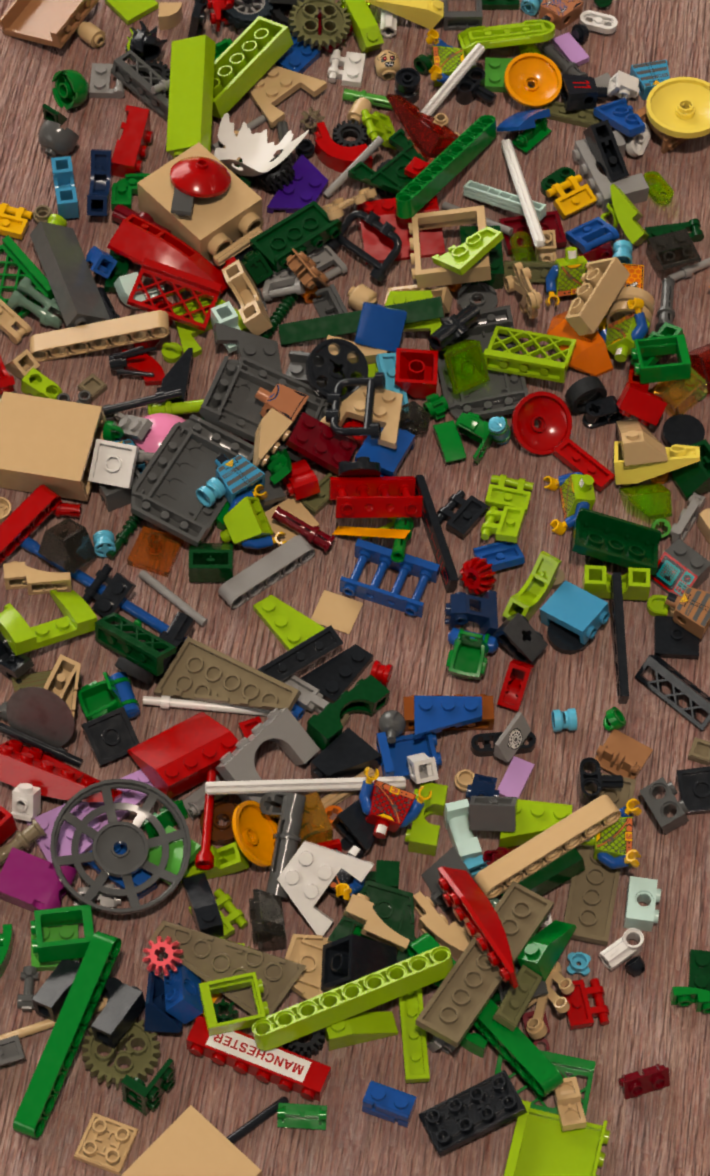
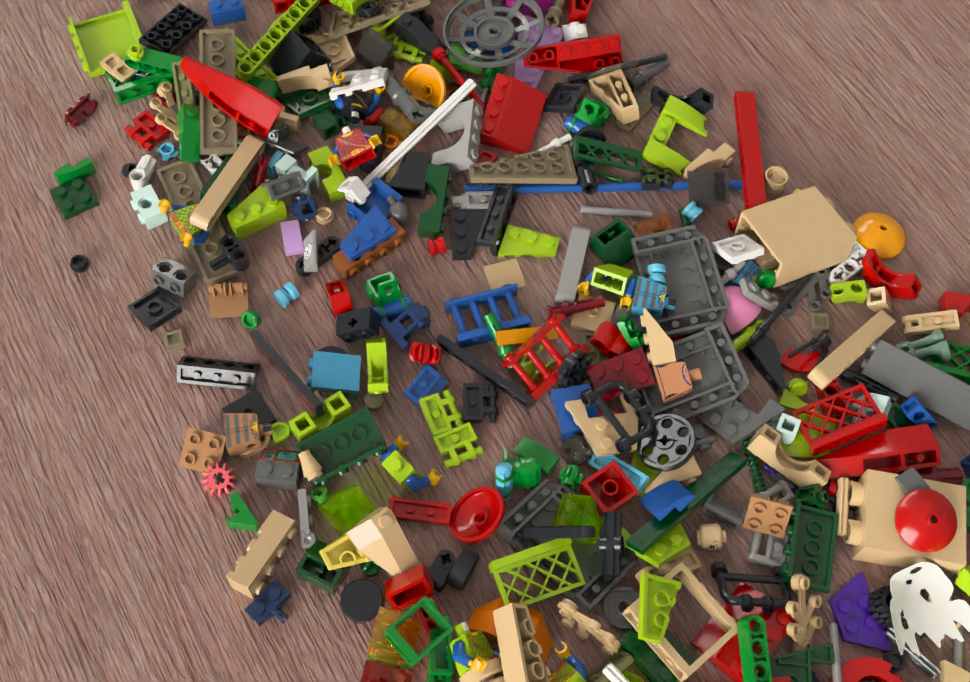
camera: 140 degrees right, 5 degrees up
none -> lime plate [127,44,145,61]
none -> tan cone [298,450,323,482]
none -> black gear [356,1,383,18]
none -> black beam [522,526,596,538]

